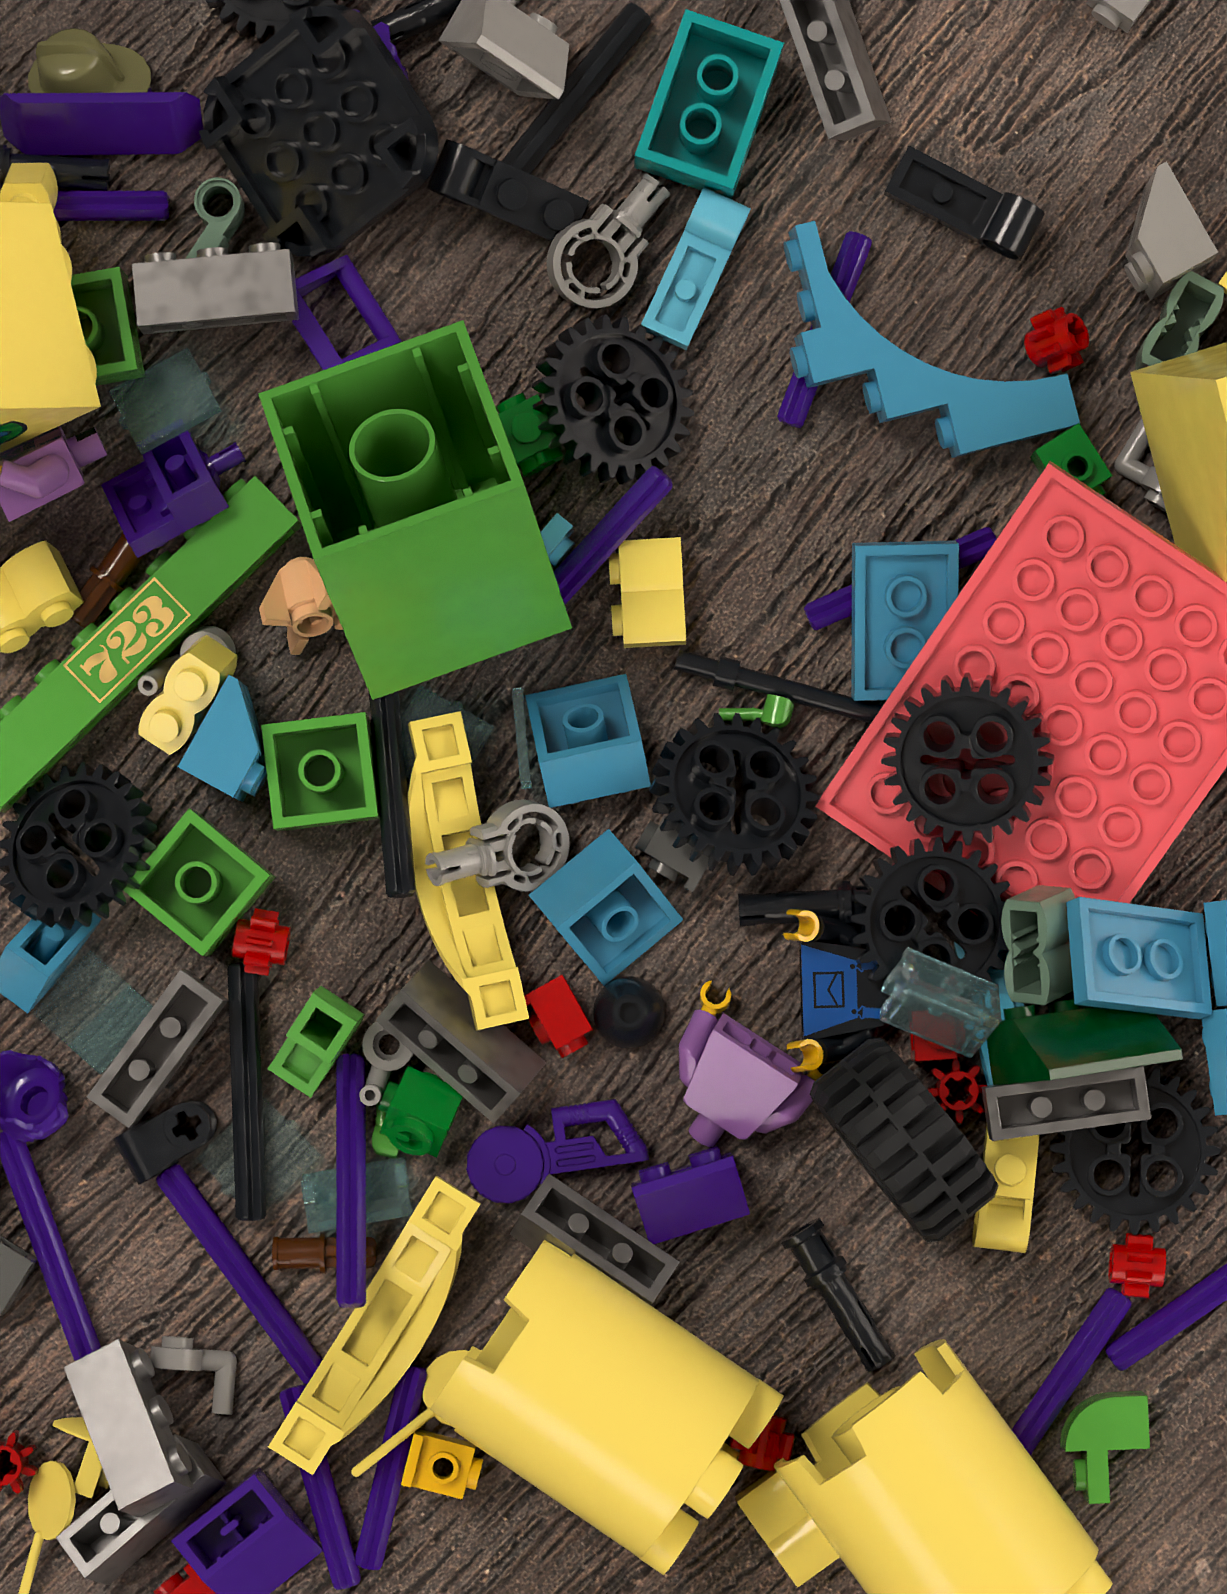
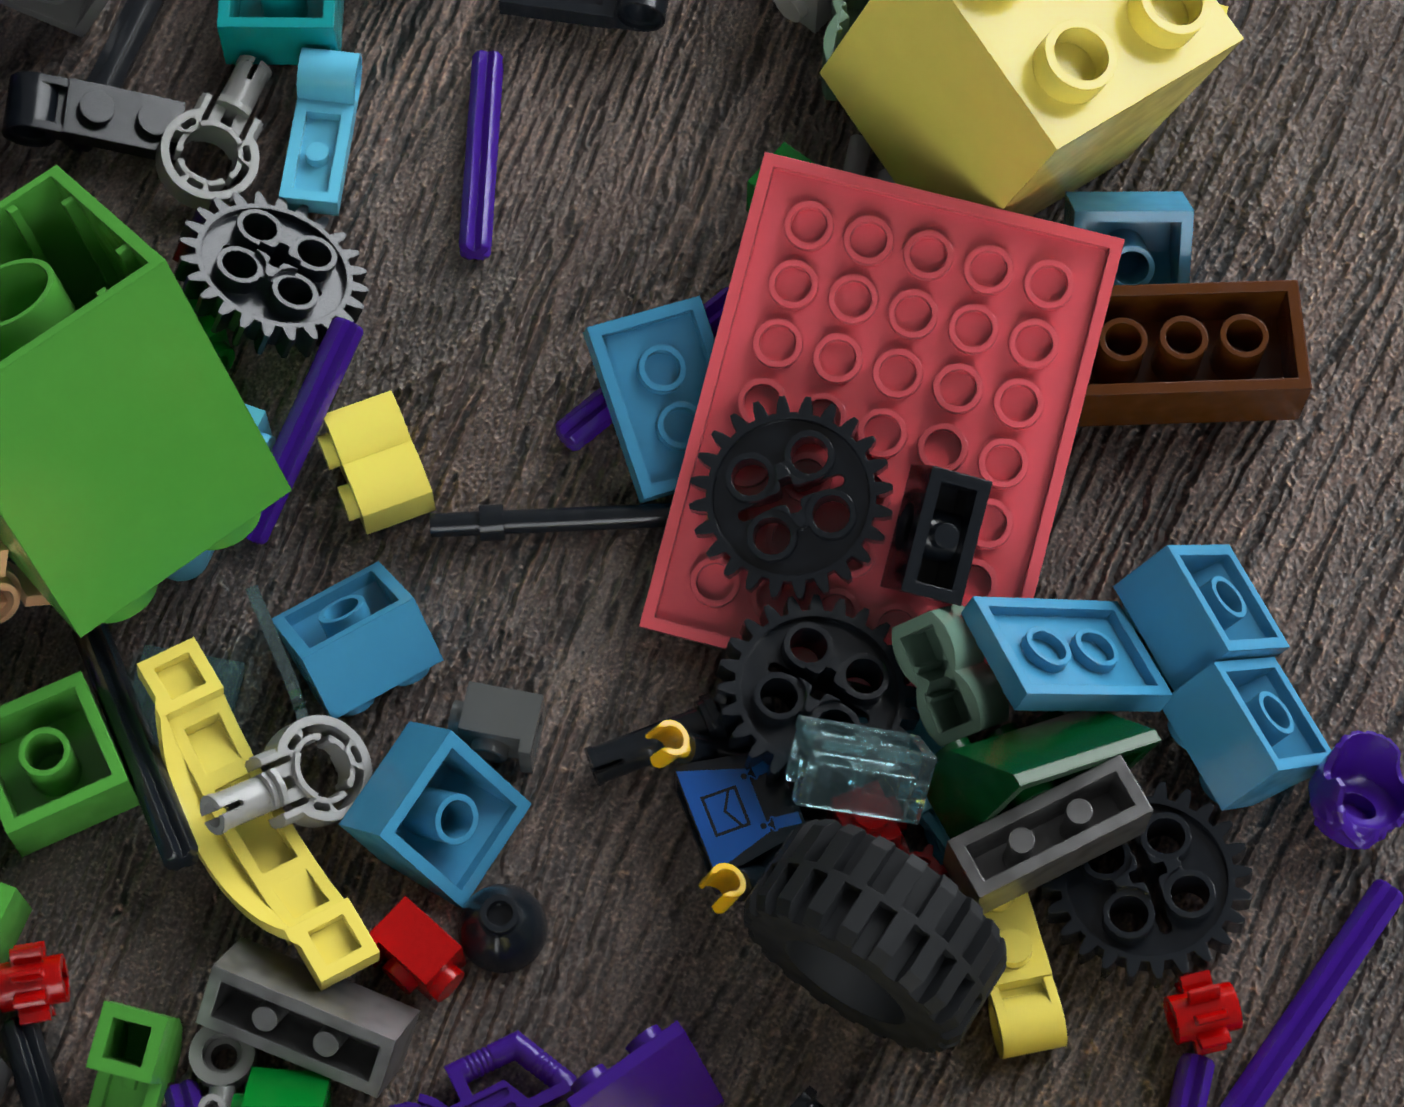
camera: 25 degrees left, 20 degrees down
black gear [650,713,820,876] -> none
medium lavender torso [679,981,836,1147] -> none
bright green hand [719,694,794,728] -> none
dark azure arch [784,221,1080,458] -> none
red gear [1024,307,1089,374] -> none
none -> black brick [880,464,992,606]

